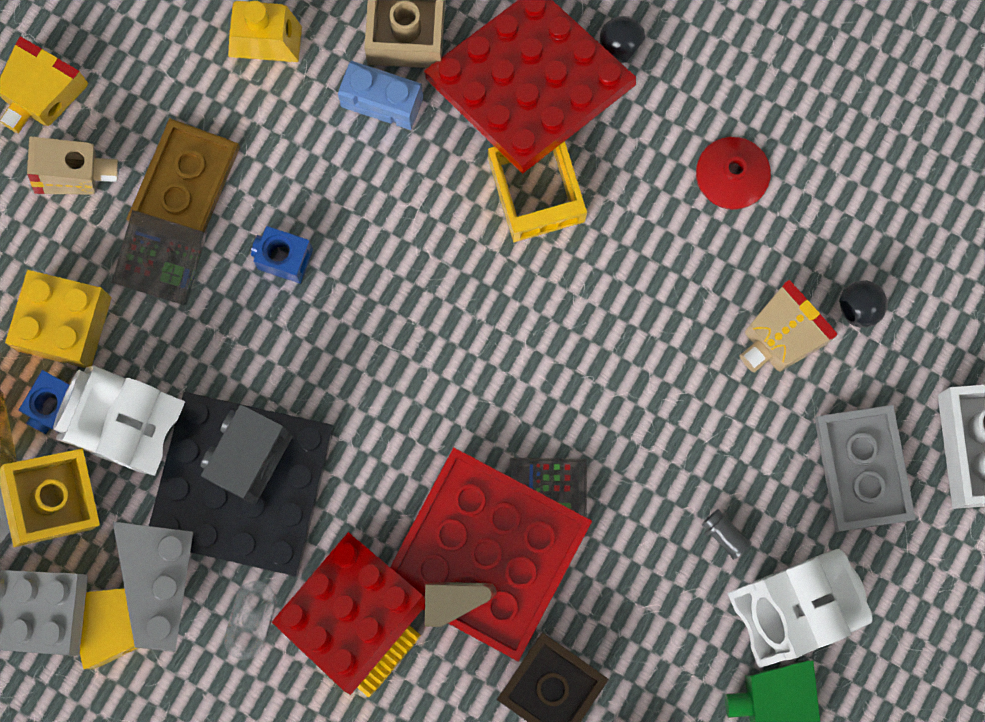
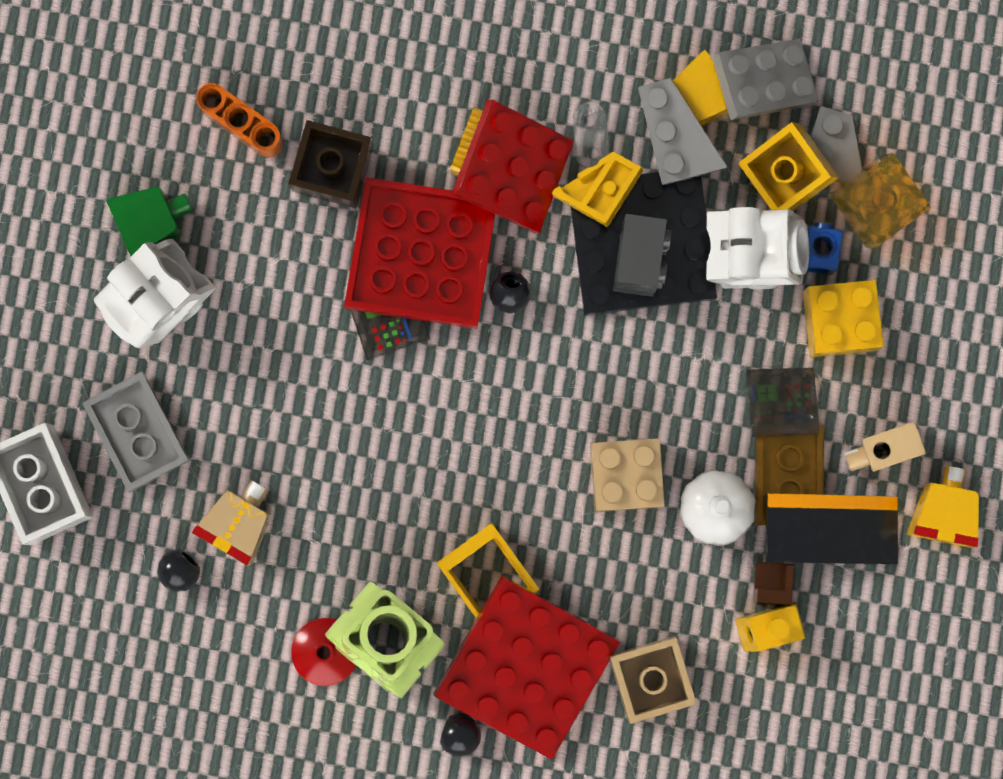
camera: 160 degrees right, 5 degrees up
blue brick [251,226,313,284] -> none
medium blue brick [338,61,423,130] -> none
dark tan tile [425,582,496,627] -> none
dark grey pin [702,509,752,560] -> none
none -> yellowish green piece [325,582,445,699]
none -> black piece [489,271,531,314]
none -> yellow wing [552,152,643,227]
none -> tan brick [590,438,665,512]
none -> white piece [680,470,756,546]
none -> reddish brown panel [753,562,794,605]
none -> black slope [766,494,898,564]

